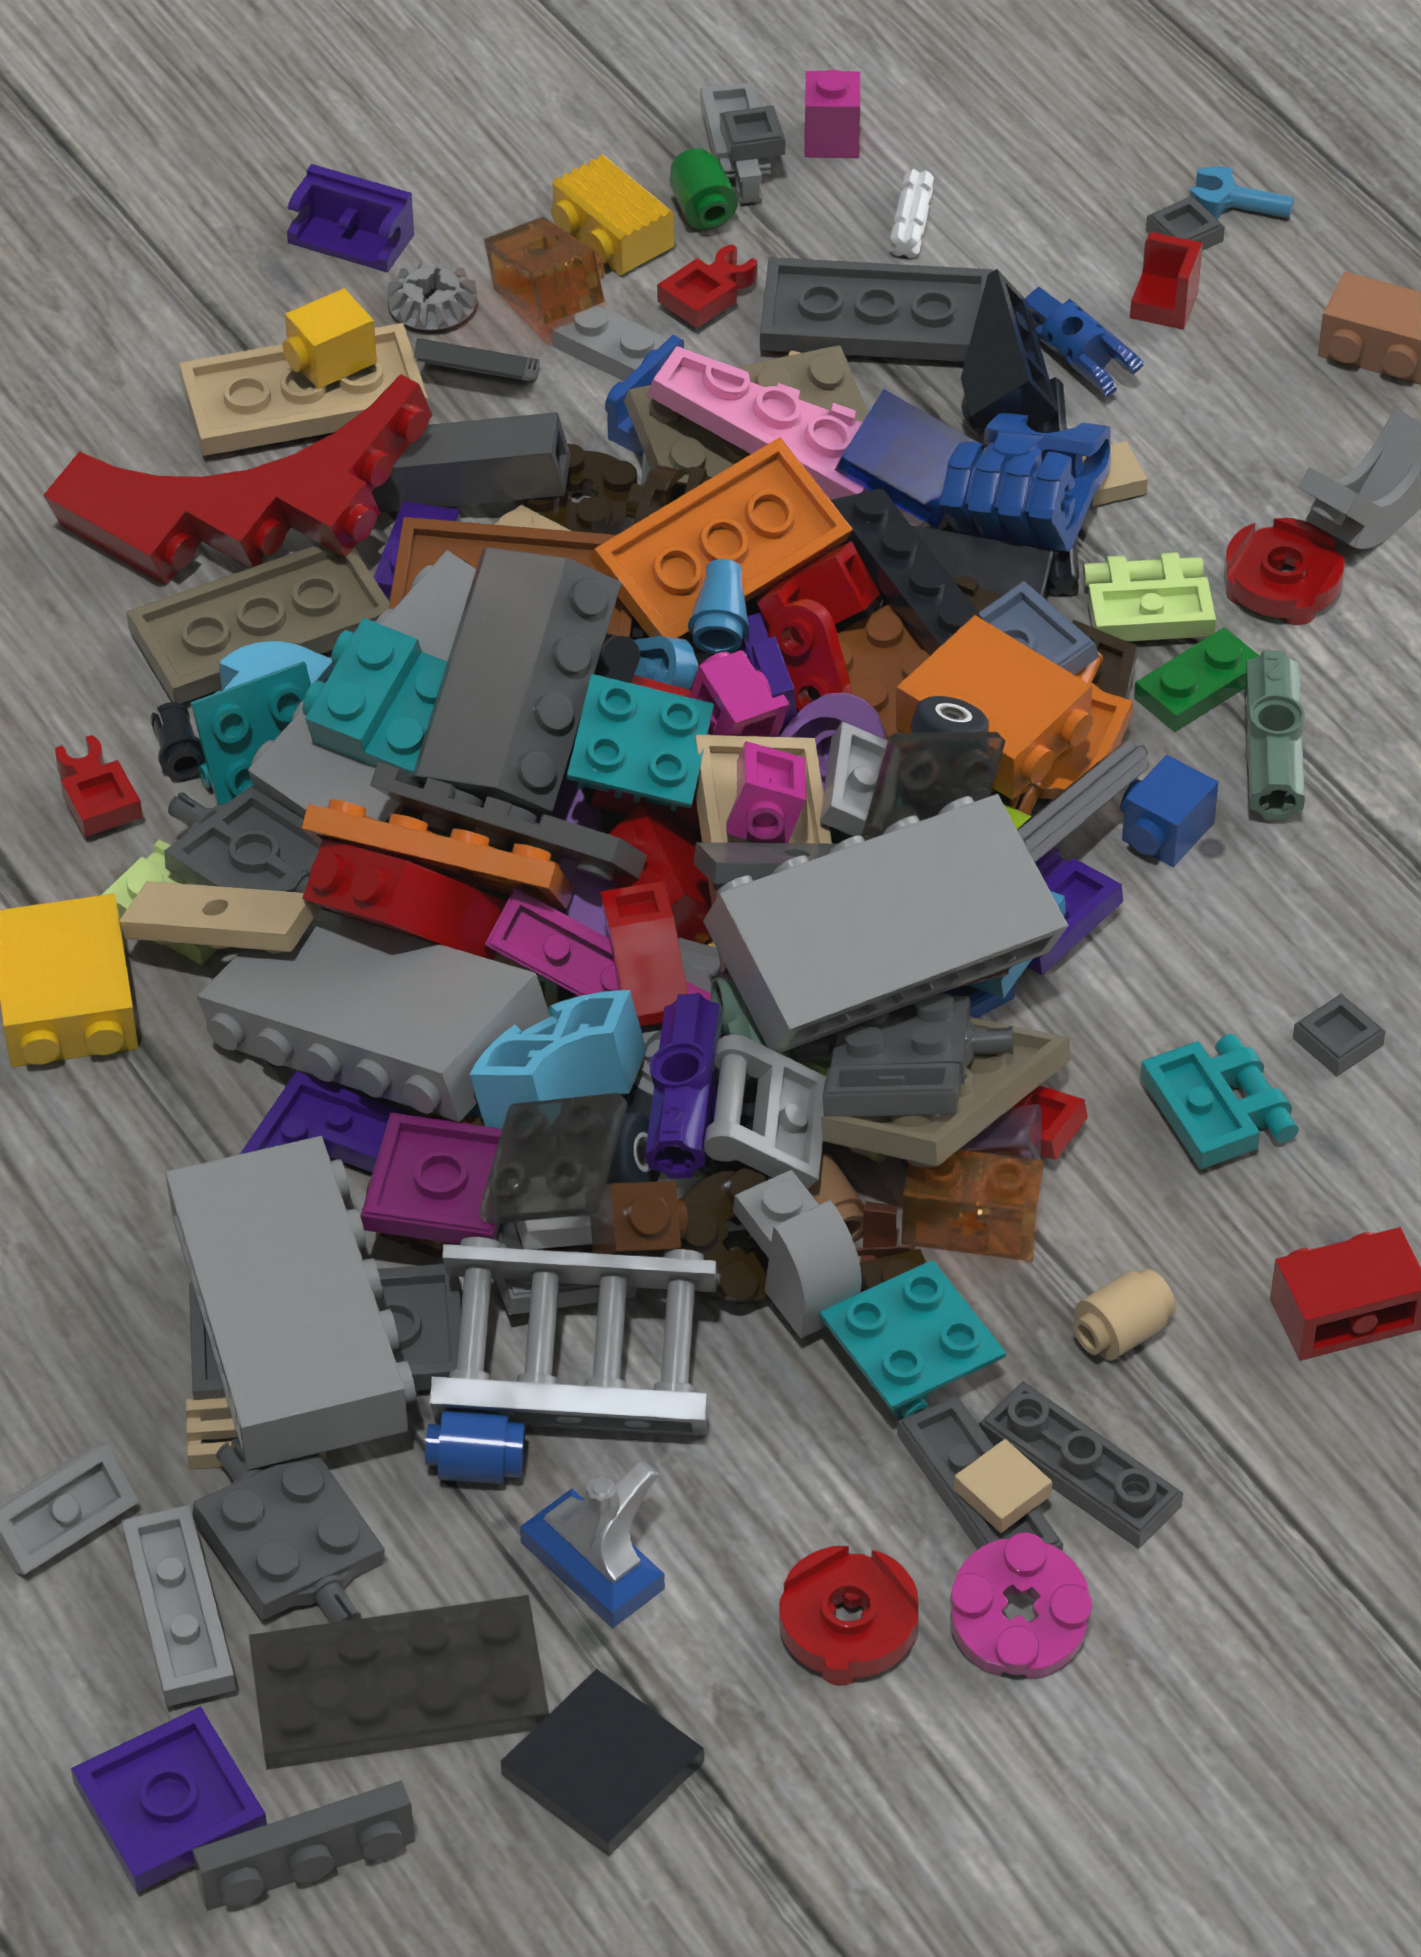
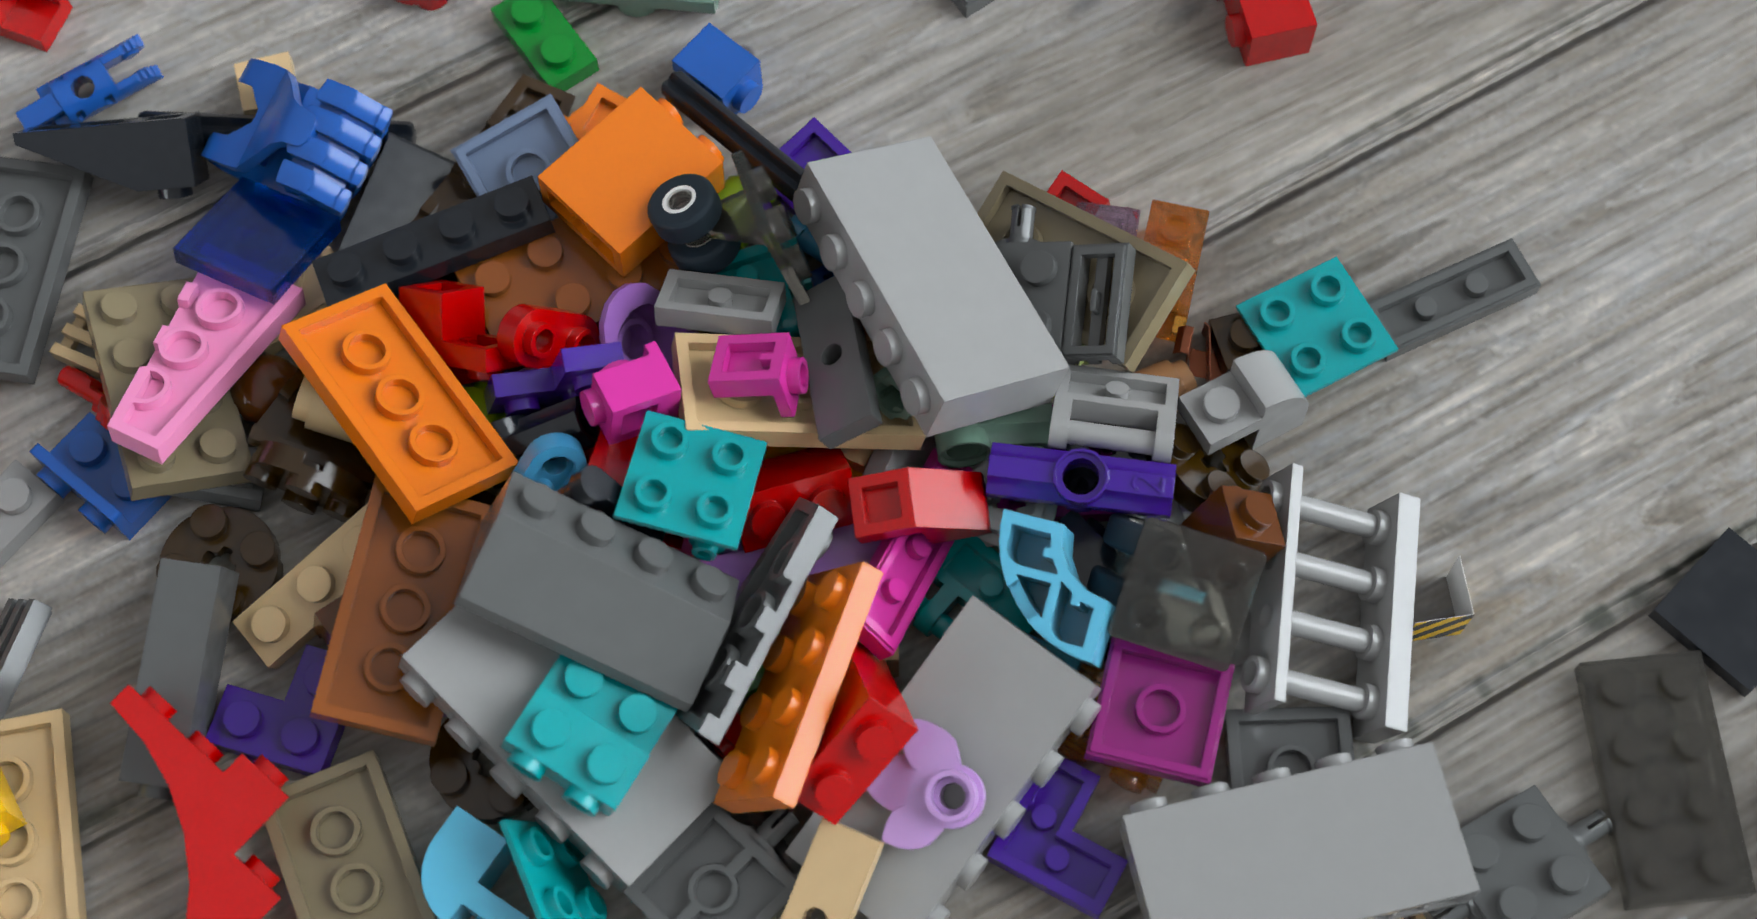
camera: 85 degrees left, 20 degrees up
blue brick [425,1411,525,1484] -> none
piece [520,1461,665,1629] -> none
dark azure cone [688,559,749,654] -> none
red plate [779,1546,918,1686] -> none
dark pink plate [950,1532,1092,1679] -> none
tan tile [953,1439,1053,1533] -> none
dark grey tile [979,1381,1183,1549] -> none
tan brick [1073,1269,1176,1360] -> none
yellowish green plate [1083,552,1216,641] -> none
teal plate [1140,1034,1299,1170] -> none
none -> lavender plate [867,719,986,850]
none -> sticker [1412,556,1474,641]

